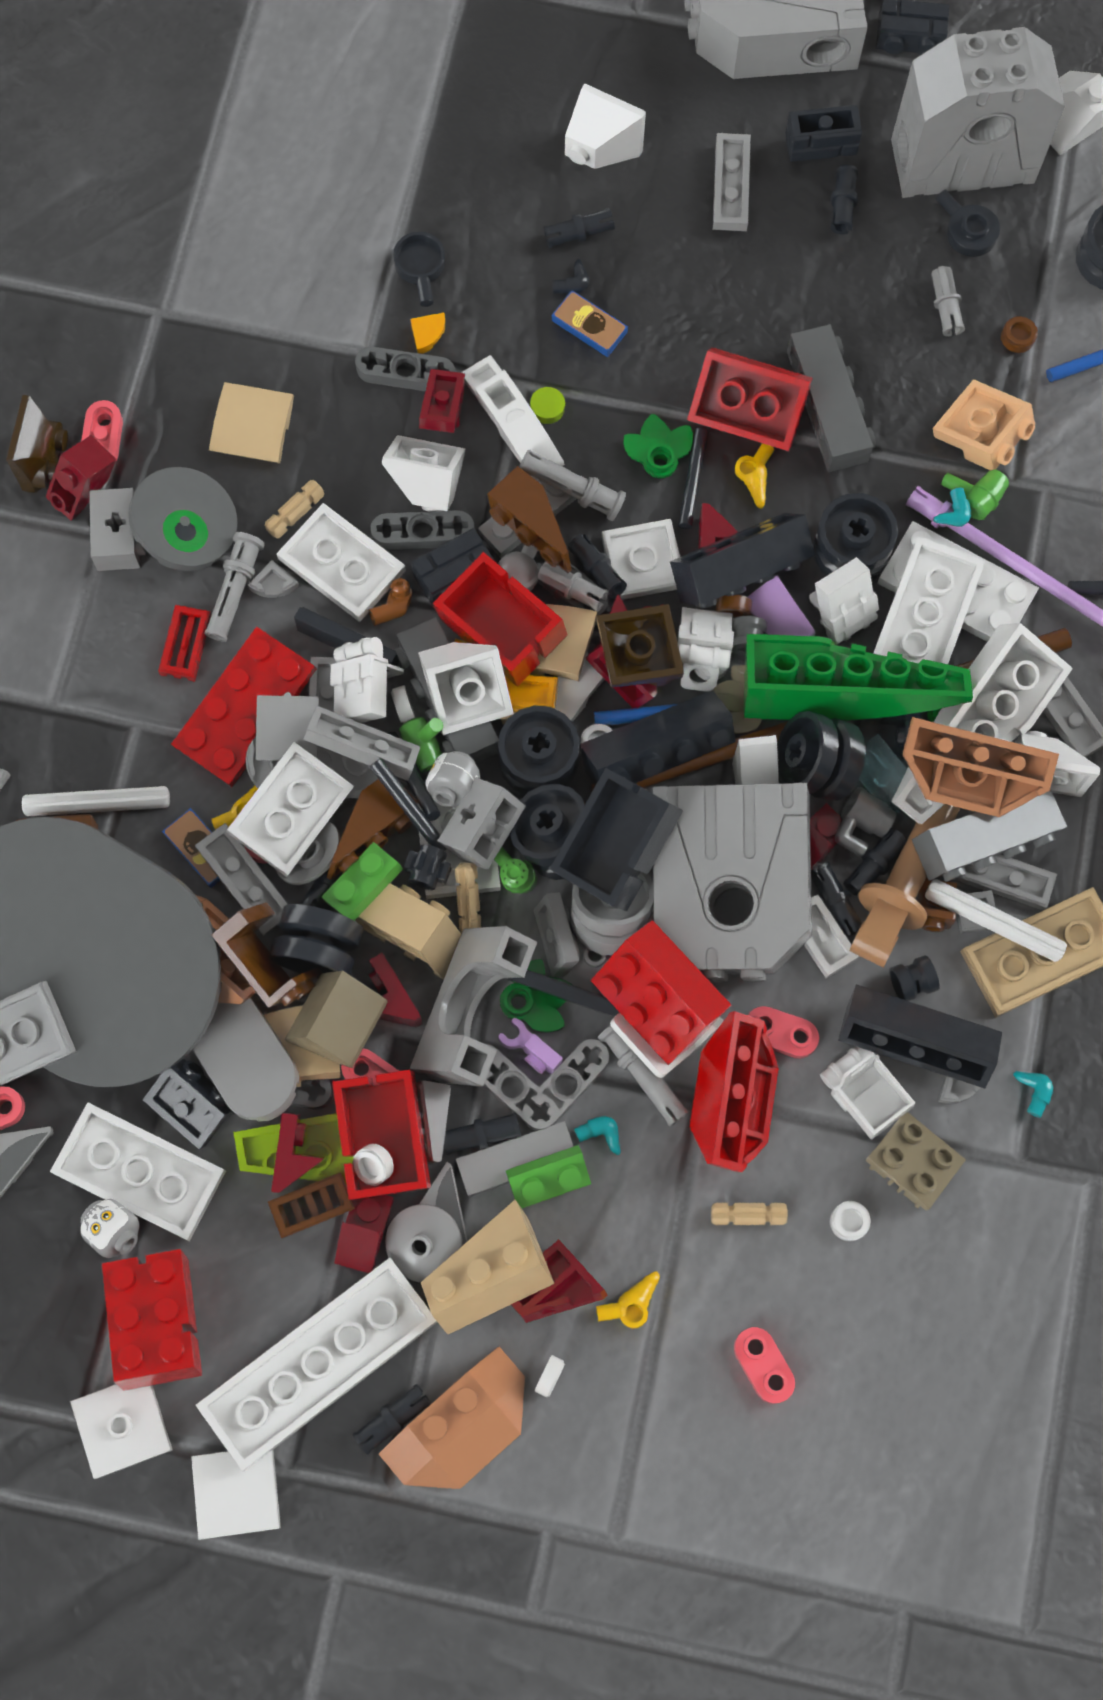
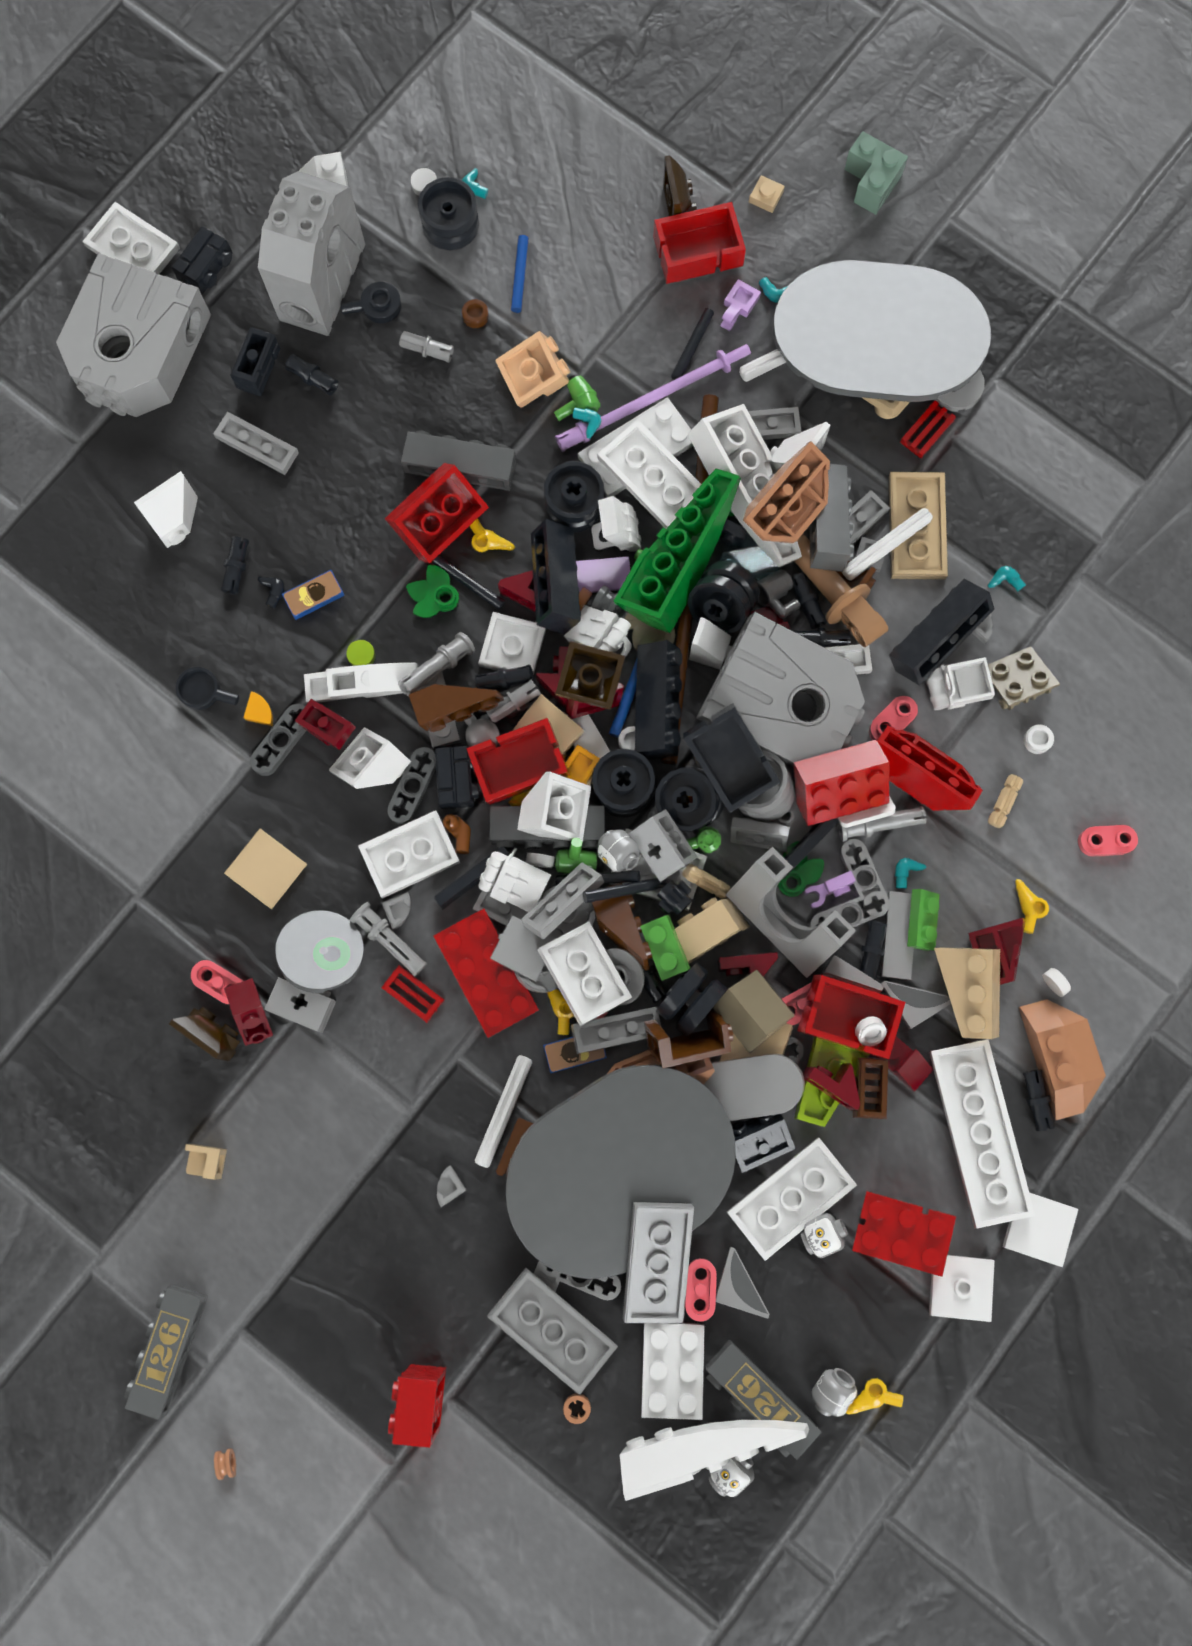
camera: 60 degrees left, 5 degrees up
tan axle [265,480,324,539] -> none
light grey dish [385,1204,463,1282] -> none
black wheel [889,955,940,1001] -> none

